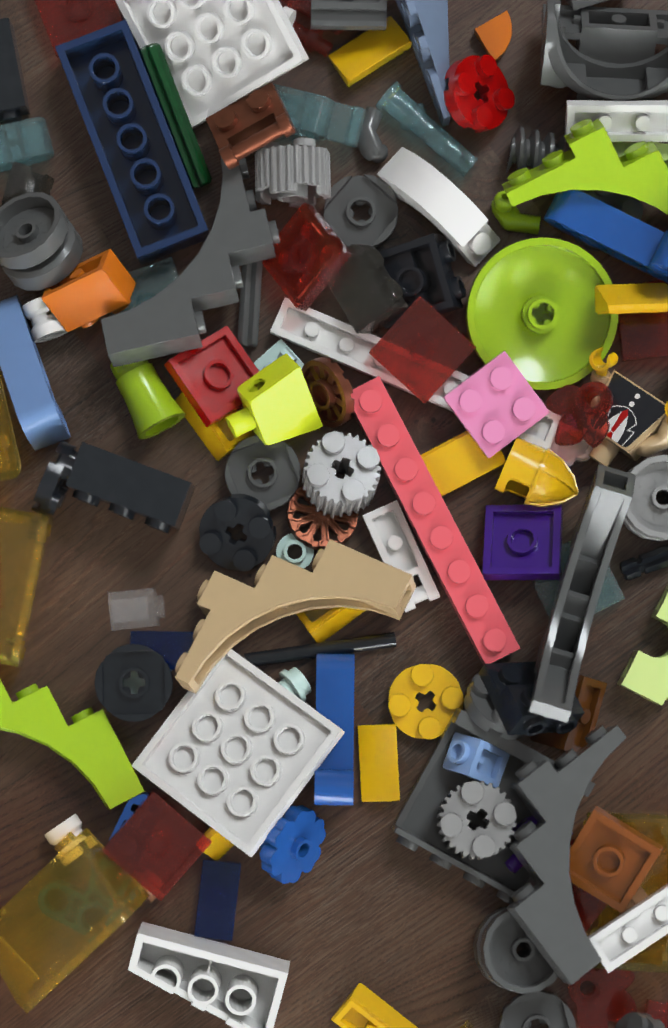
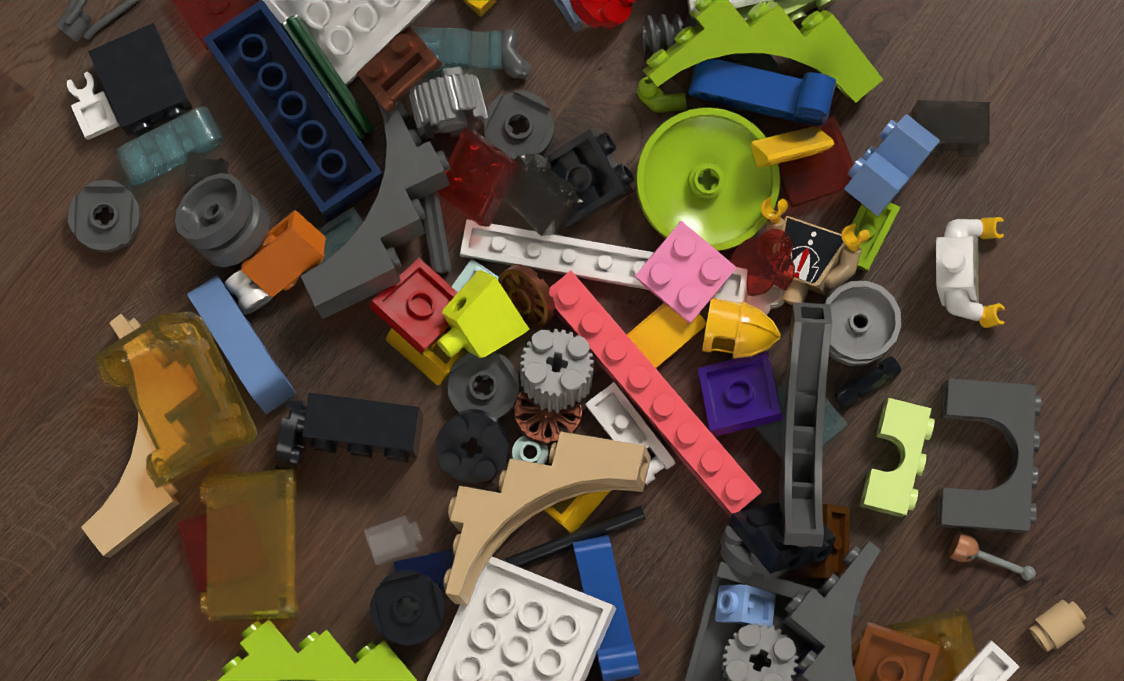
camera: 10 degrees left, 5 degrees down
lime plant [110,360,186,440] -> none
light aqua plate [278,667,312,701] -> none
yellow slope [357,723,400,802] -> none
clear red plate [369,296,477,404] -> none
clear light blue pin [375,81,479,177] -> none
white arch [377,147,500,267] -> none
yellow plate [388,664,464,740] -> none

